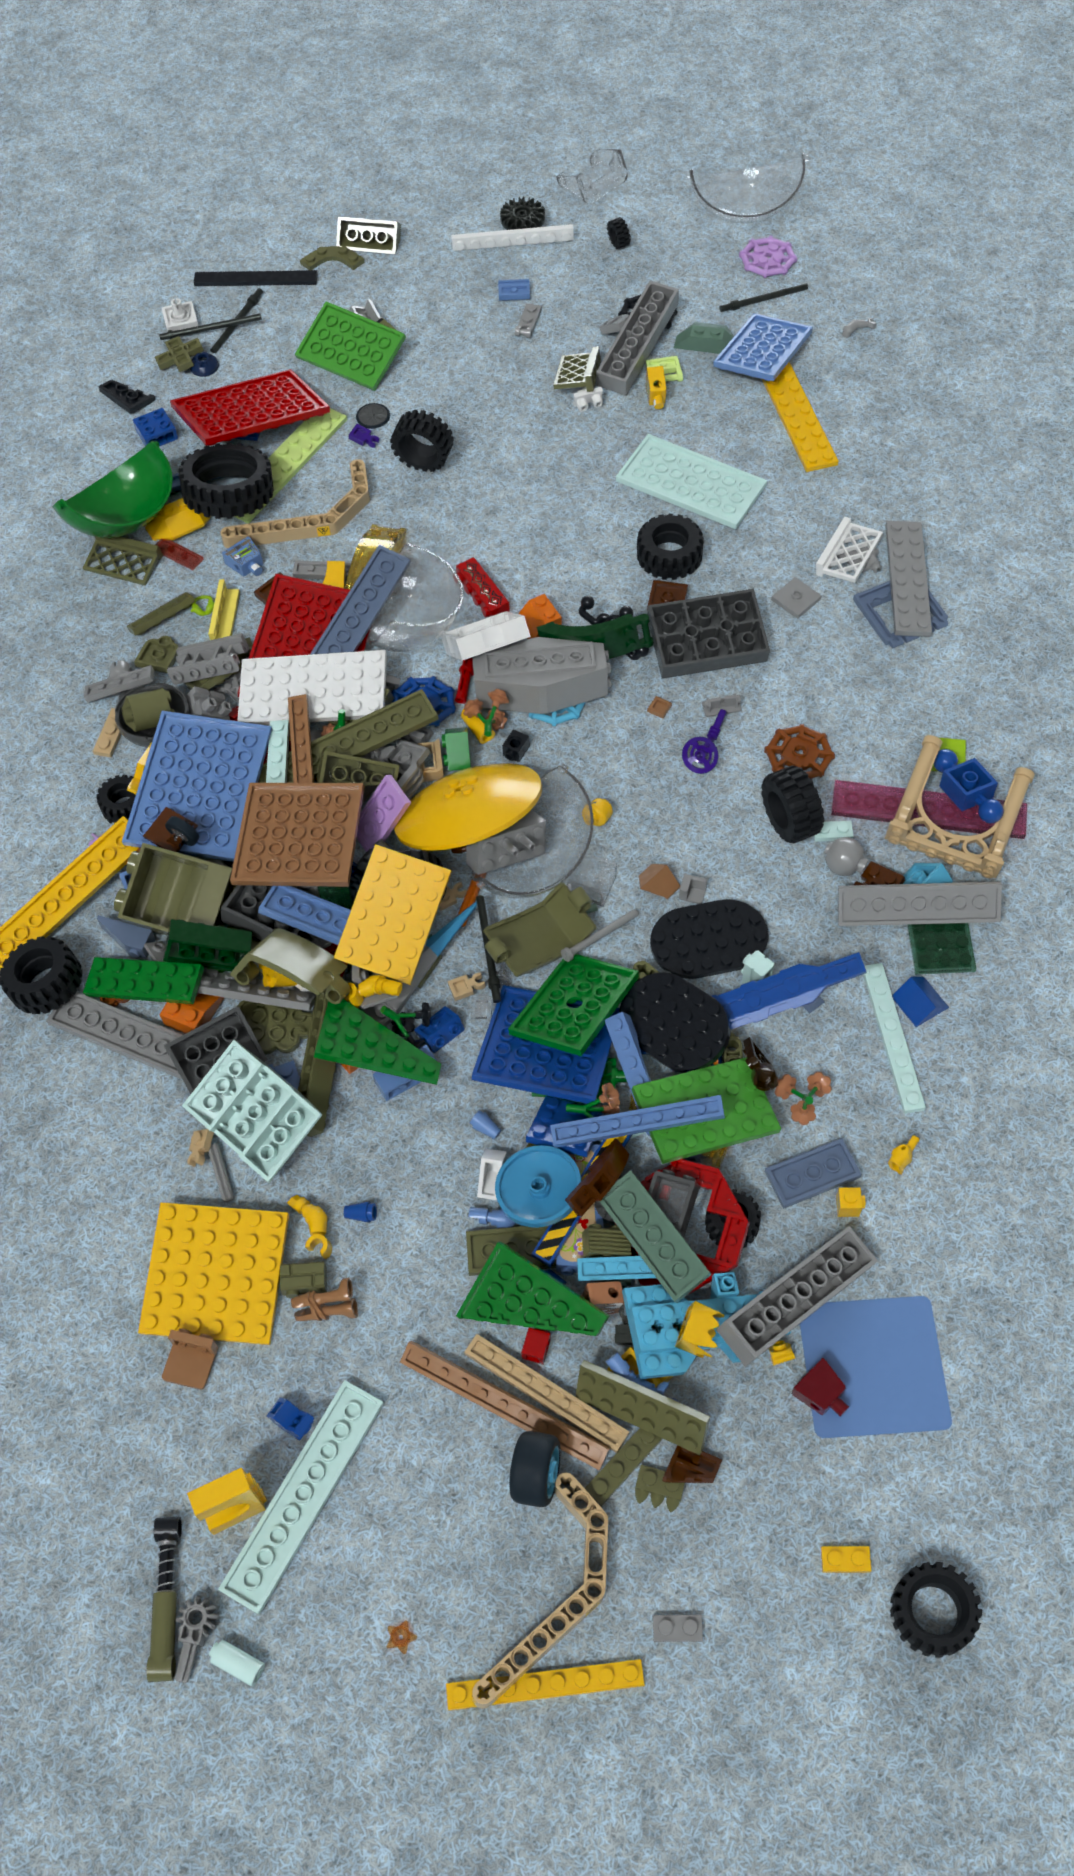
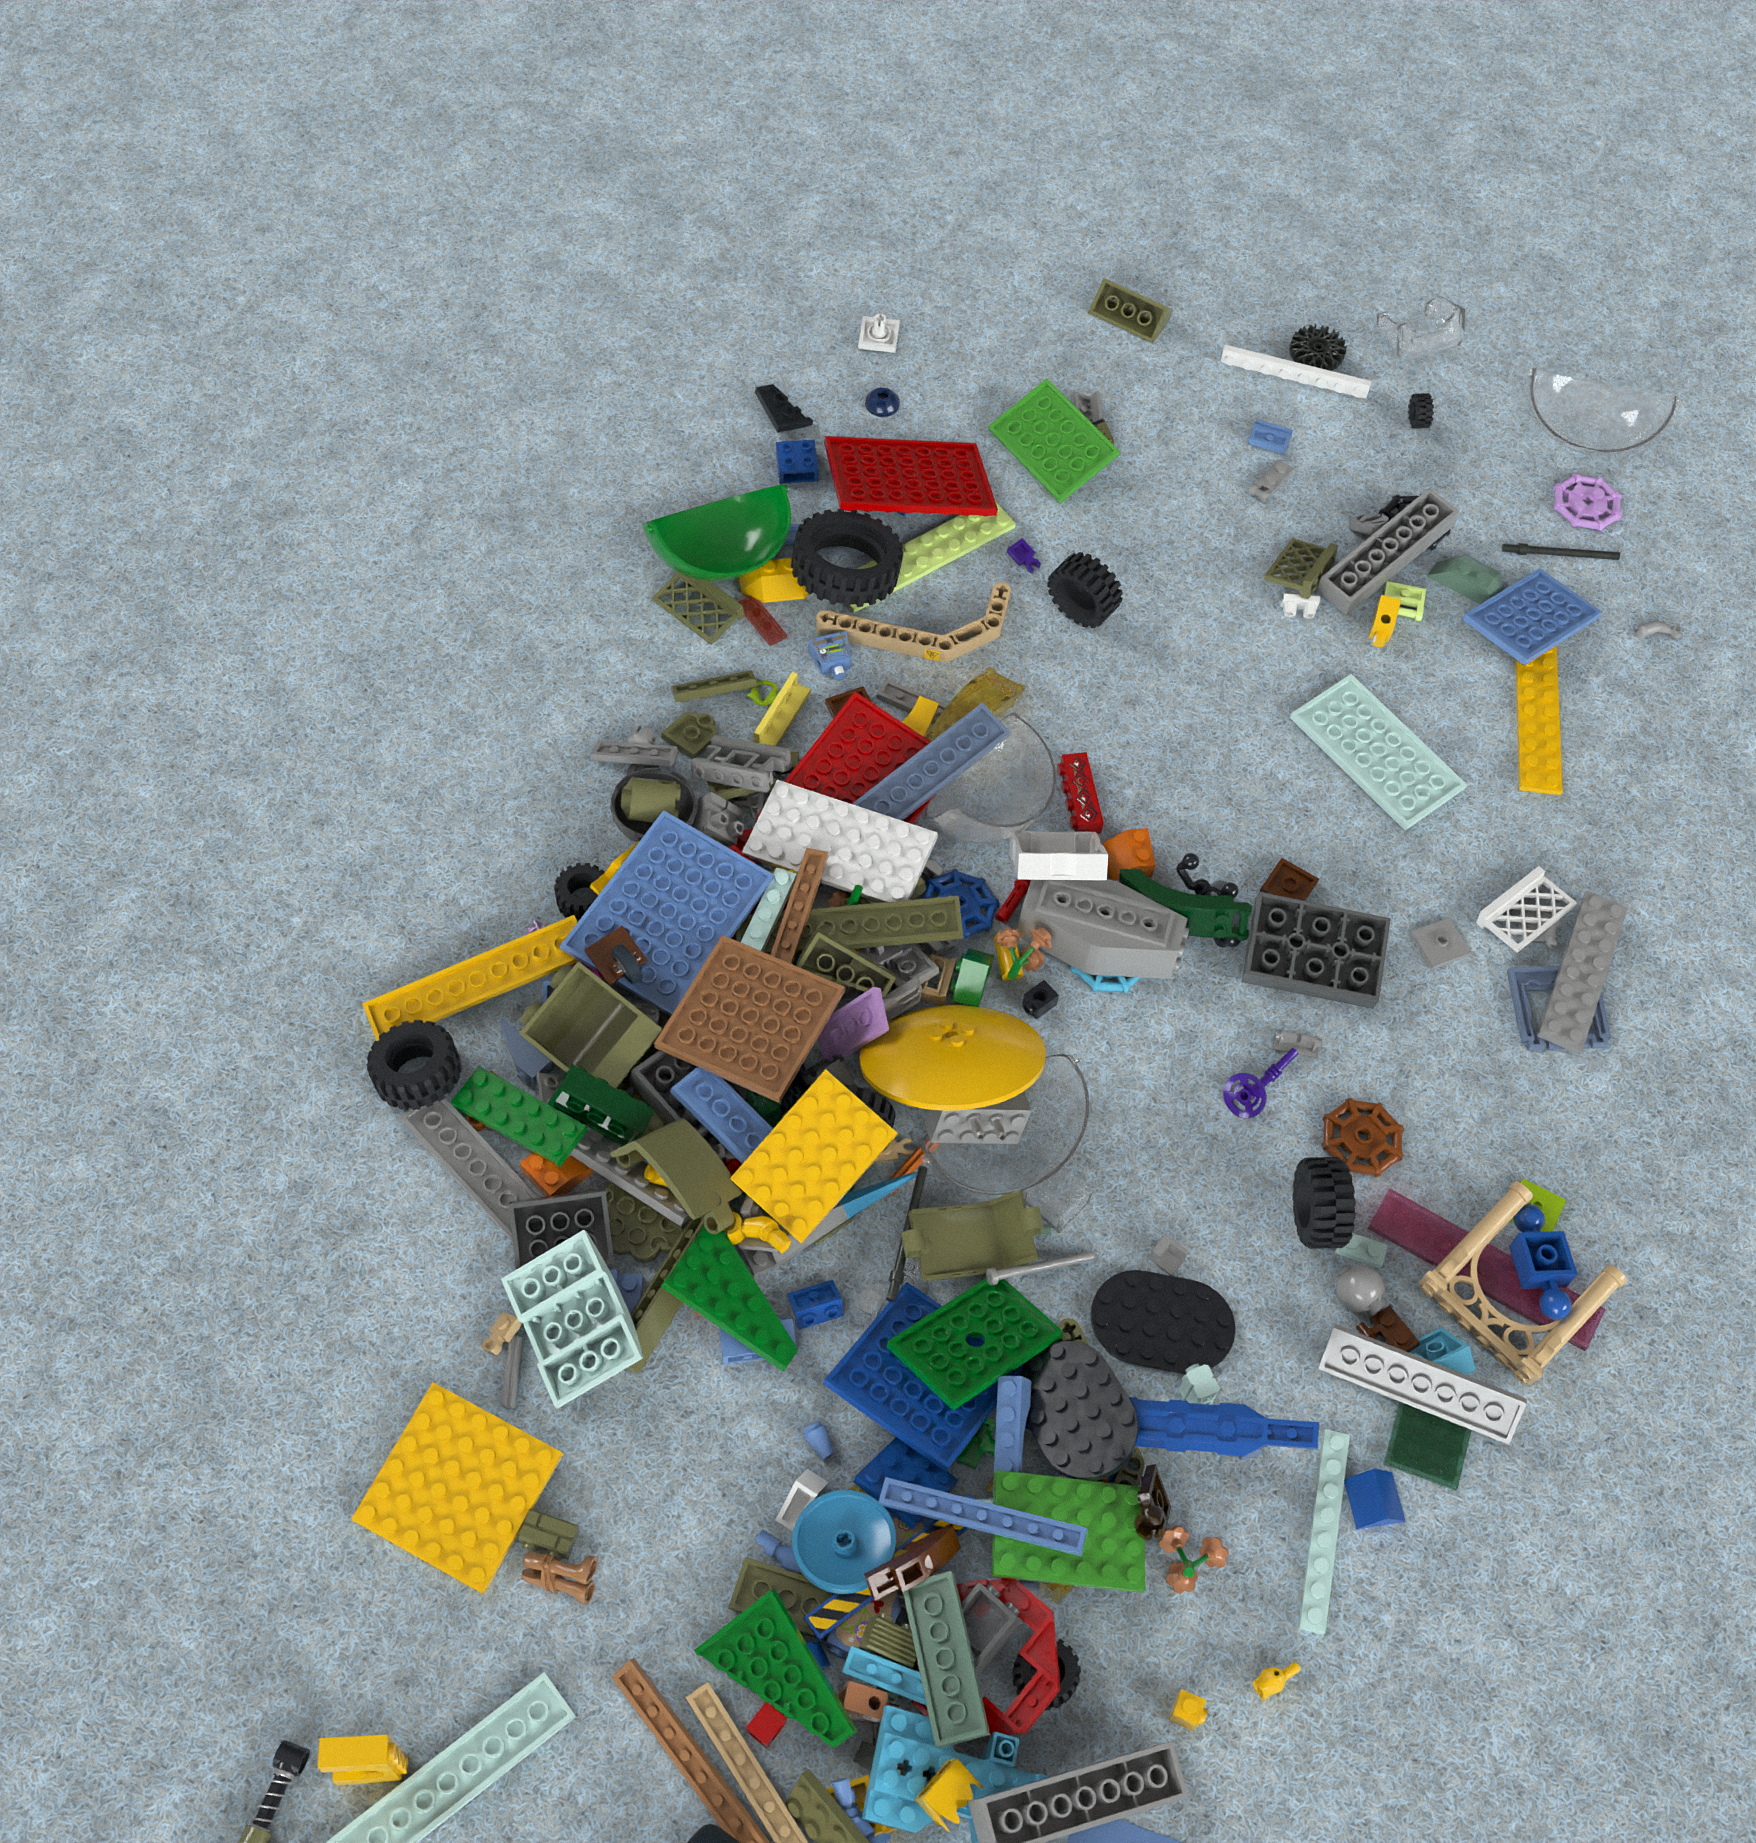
camera: 15 degrees right, 0 degrees up
tan plate [93,708,121,758] -> none
olive plate [154,336,204,372] -> none
pearl dark grey bar [159,313,262,340] -> none
medium nougat bracket [162,1329,218,1390] -> none
black tile [193,270,317,286] -> none
pearl dark grey bar [210,288,263,353] -> none
blue brick [266,1397,314,1441] -> none
yellow piece [287,1195,333,1259] -> none
olive plate [300,246,365,270] -> none
blue cone [344,1201,377,1223] -> none
dark grey wheel [356,403,390,429] -> none
black plant [380,1002,431,1048] -> none
tan plate [447,973,486,1001] -> none
plant [566,1083,620,1118] -> none
yellow head [585,798,613,826] -> none
black tyre [637,514,704,580] -> none
medium nougat slope [639,864,680,899] -> none
medium nougat tile [647,696,672,719] -> none
sand blue plate [765,1138,862,1209] -> none

